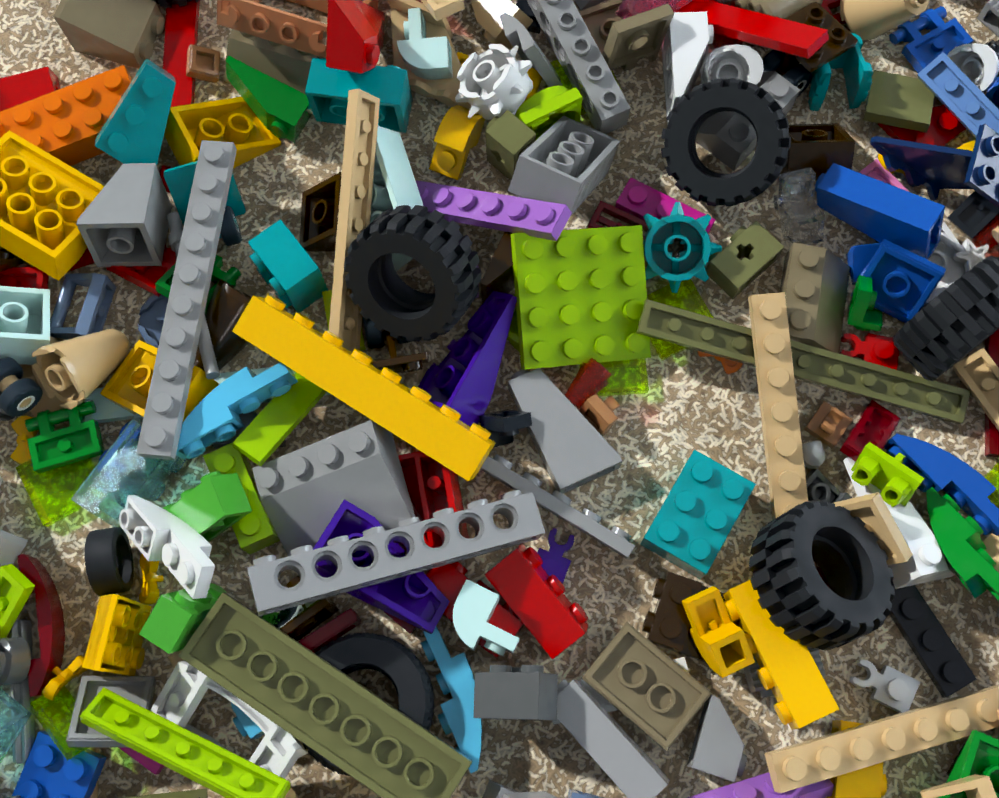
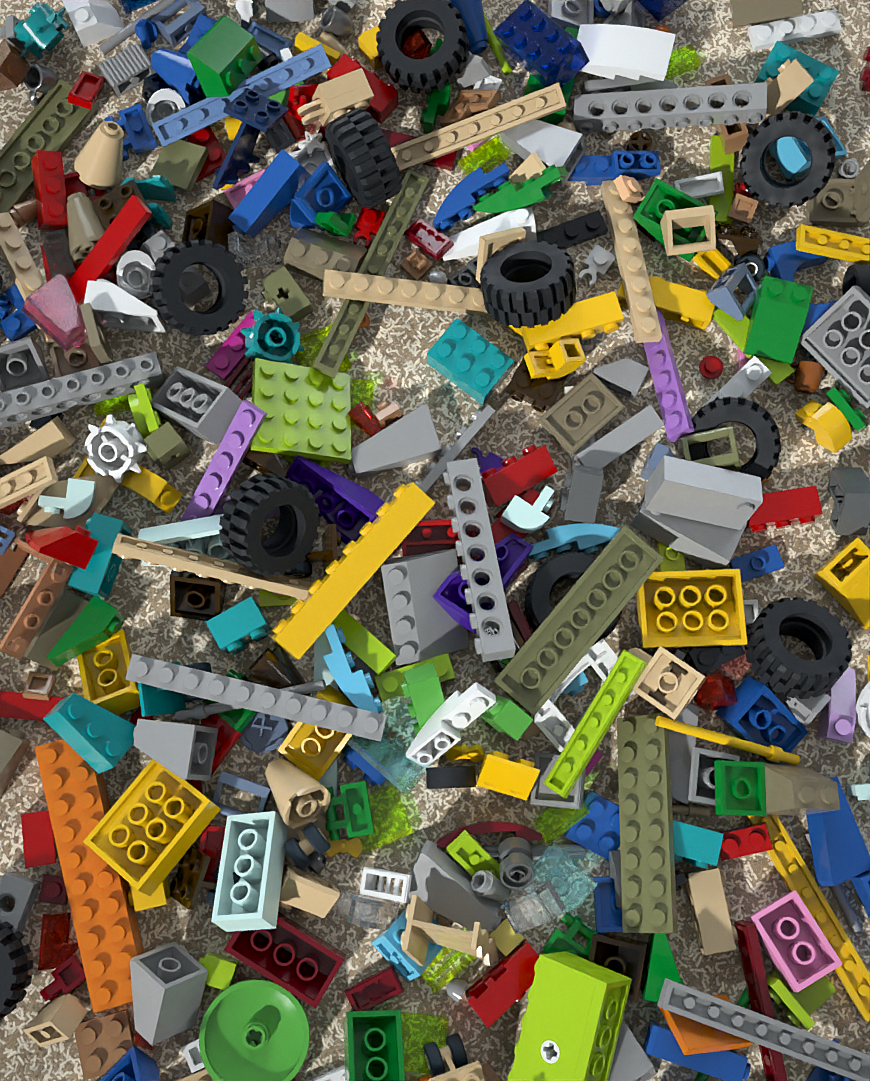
camera: 90 degrees left, 5 degrees up
yellow piece [42,655,87,701] -> none
black bracket [479,409,532,448] -> none
light grey slope [500,13,562,87] -> none
lime hips [851,442,925,507] -> none

